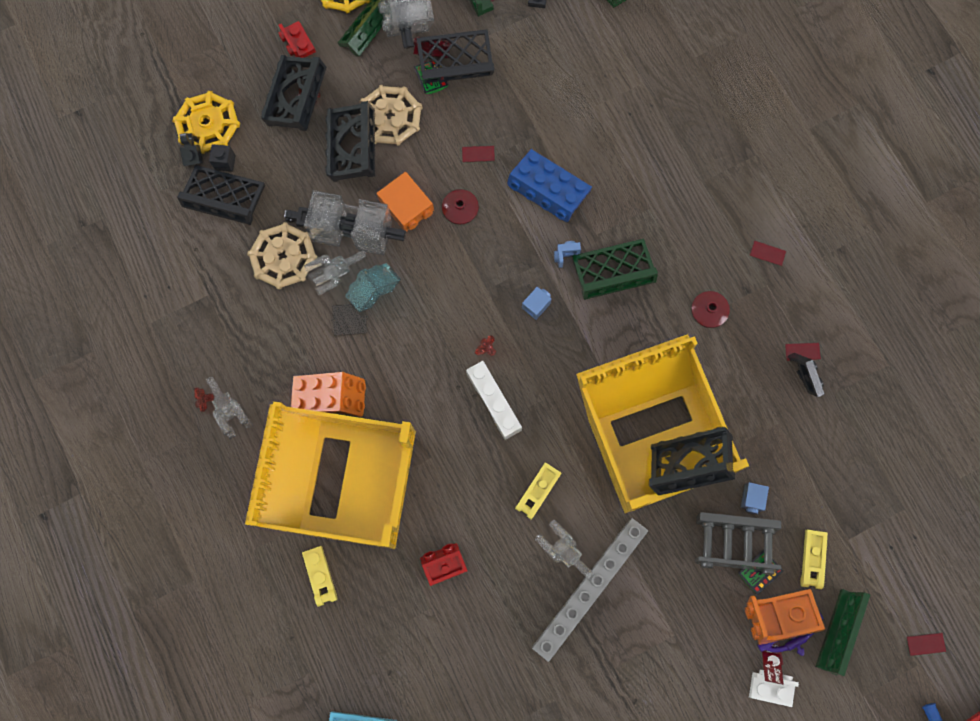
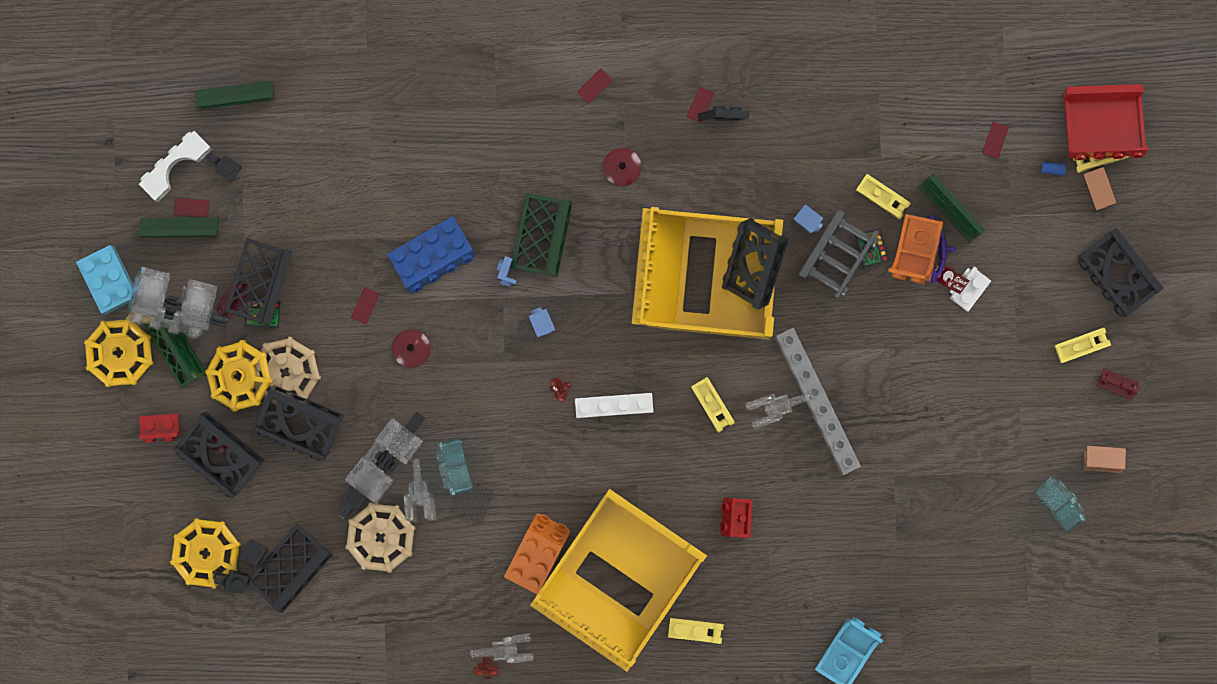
camera: 75 degrees left, 10 degrees up
orange brick [376,171,434,231] -> none
none -> yellow plate [205,340,273,412]

